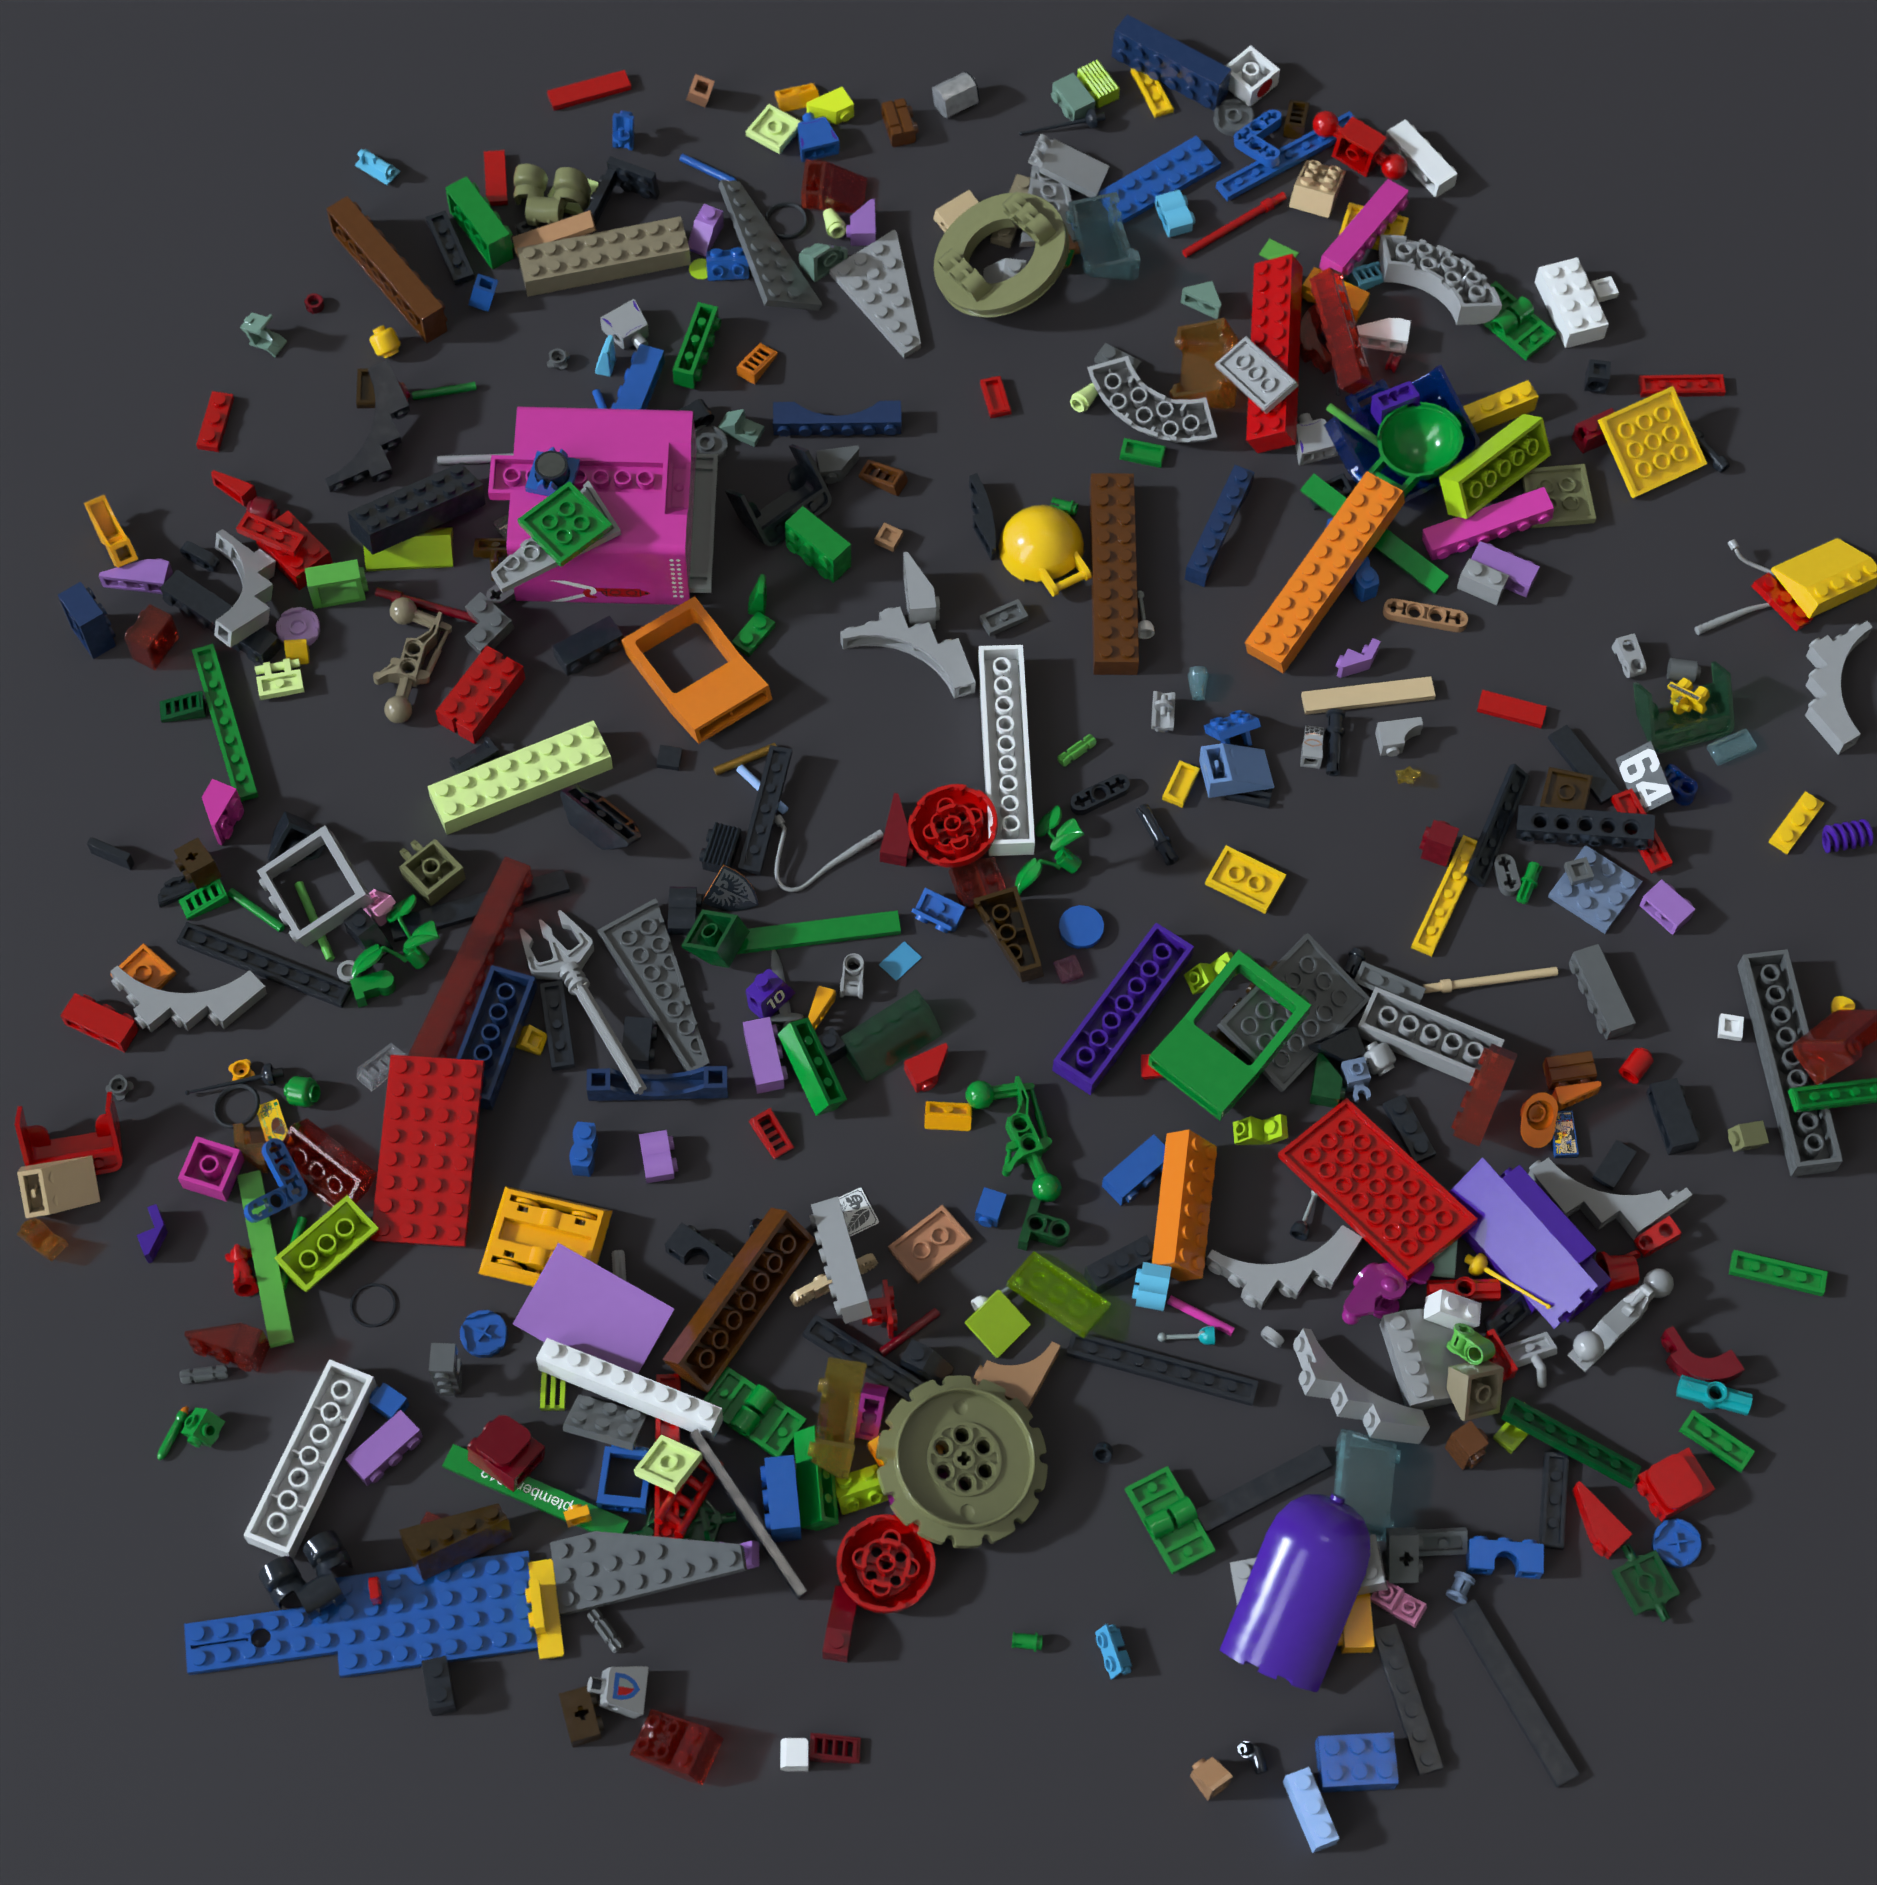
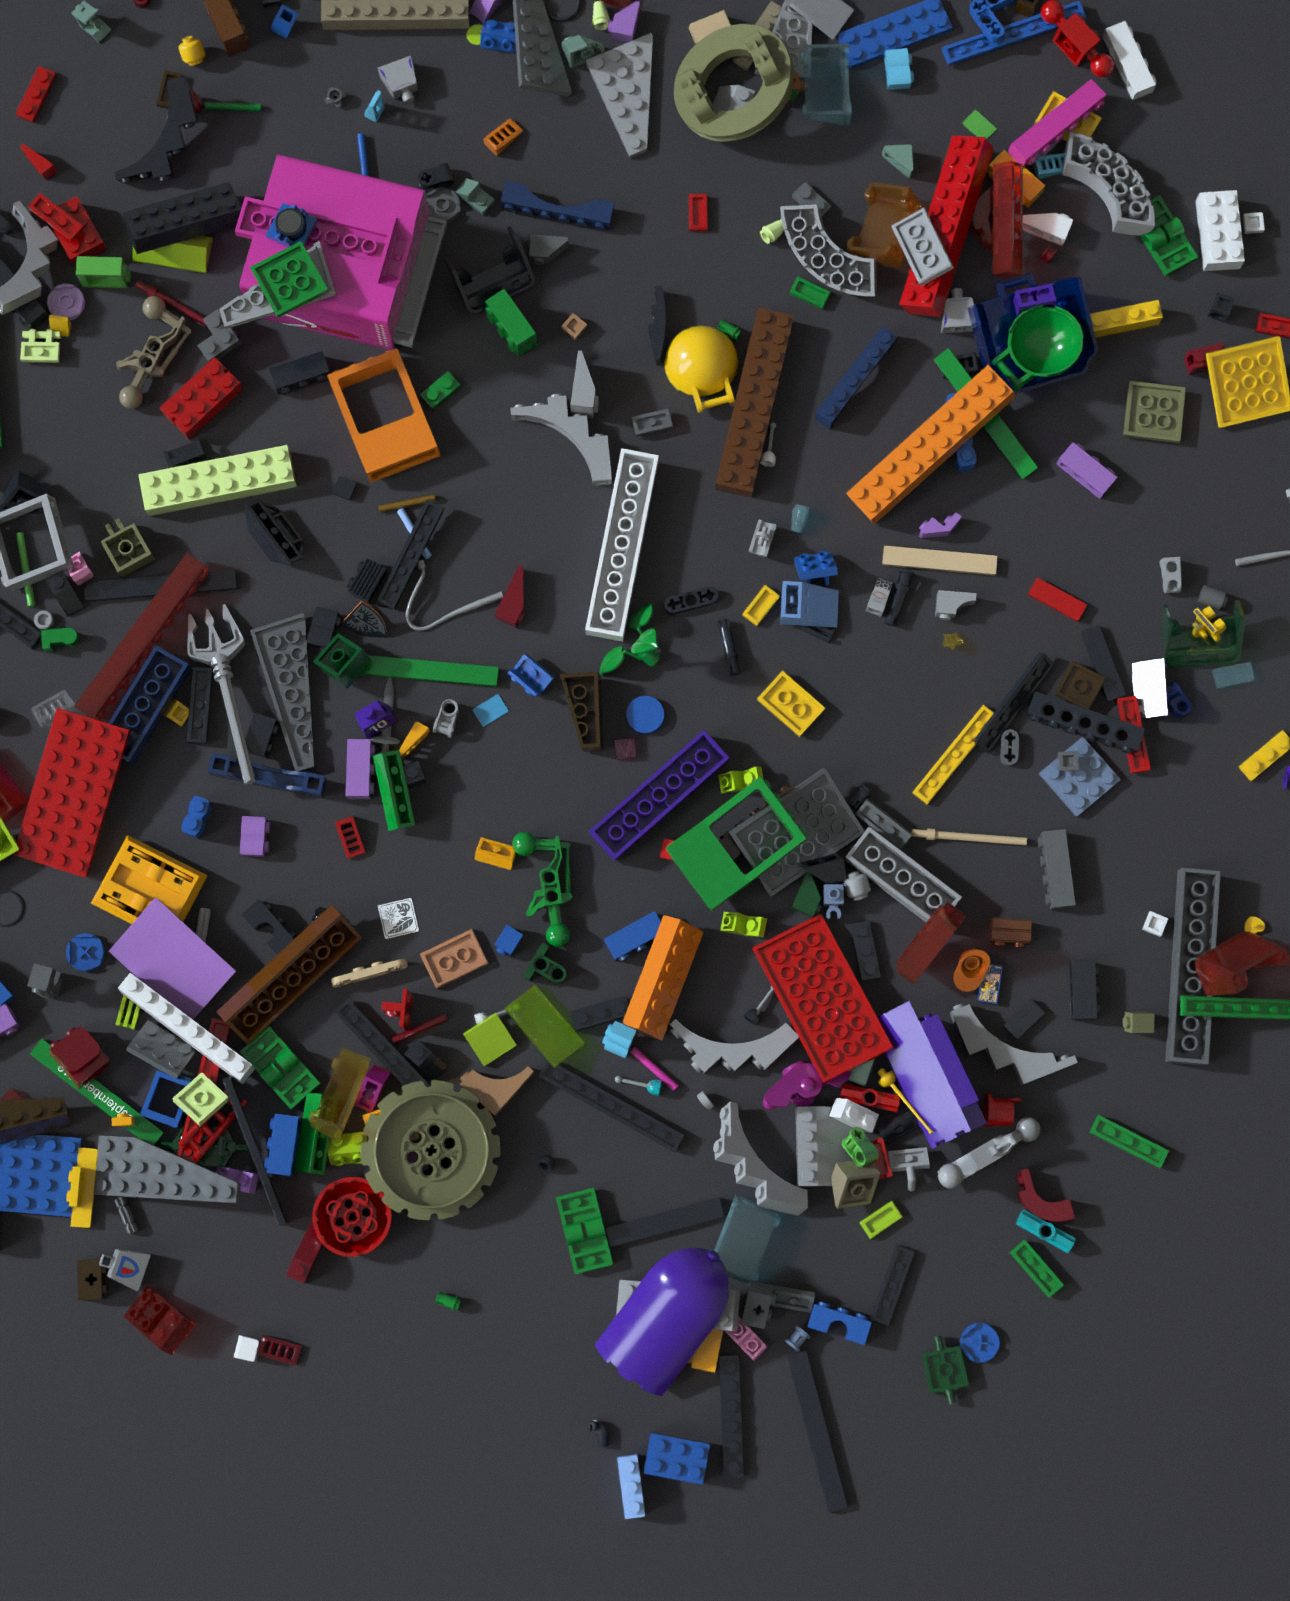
camera: 15 degrees right, 15 degrees up
dark red head [246,497,280,522] -> none
green plant [352,894,440,978] -> none
light grey bar [437,453,514,465] -> none
dark brown plate [473,538,508,582] -> none
blue brick [611,344,665,410] -> none
green brick [673,302,721,389] -> none
green slope [748,574,767,615] -> none
light grey brick [809,1196,873,1324] -> none
clear green slope [840,989,942,1083] -> none
reddish brown slope [858,460,908,496] -> none
red slope [904,1043,948,1093] -> none
red brick [908,784,998,868] -> none
clear red slope [949,857,1006,910] -> none
bright green axle [1057,734,1097,767] -> none
dark azure hinge [1095,1624,1132,1679] -> none
red bar [1182,192,1287,258] -> none
medium nougat slope [1190,1757,1233,1801] -> none
tan slope [1289,160,1346,218] -> none
bright green bar [1326,403,1378,447] -> none
medium nougat beam [1383,598,1468,632] -> none
dark red brick [1419,820,1460,867] -> none
dark pink brick [1422,487,1554,561] -> none
lime brick [1439,414,1551,519] -> none
reddish brown brick [1445,1420,1489,1470] -> none
light grey brick [1457,558,1509,605] -> none
dark green plate [1501,1397,1642,1489] -> none
green axle [1516,862,1542,904] -> none
orange slope [1552,1081,1602,1111] -> none
red slope [1572,1481,1632,1559] -> none
red brick [1619,1048,1654,1084] -> none
red leg [1633,1215,1682,1258] -> none
red brick [1636,1447,1715,1522] -> none
medium lavender brick [1639,879,1695,935] -> none

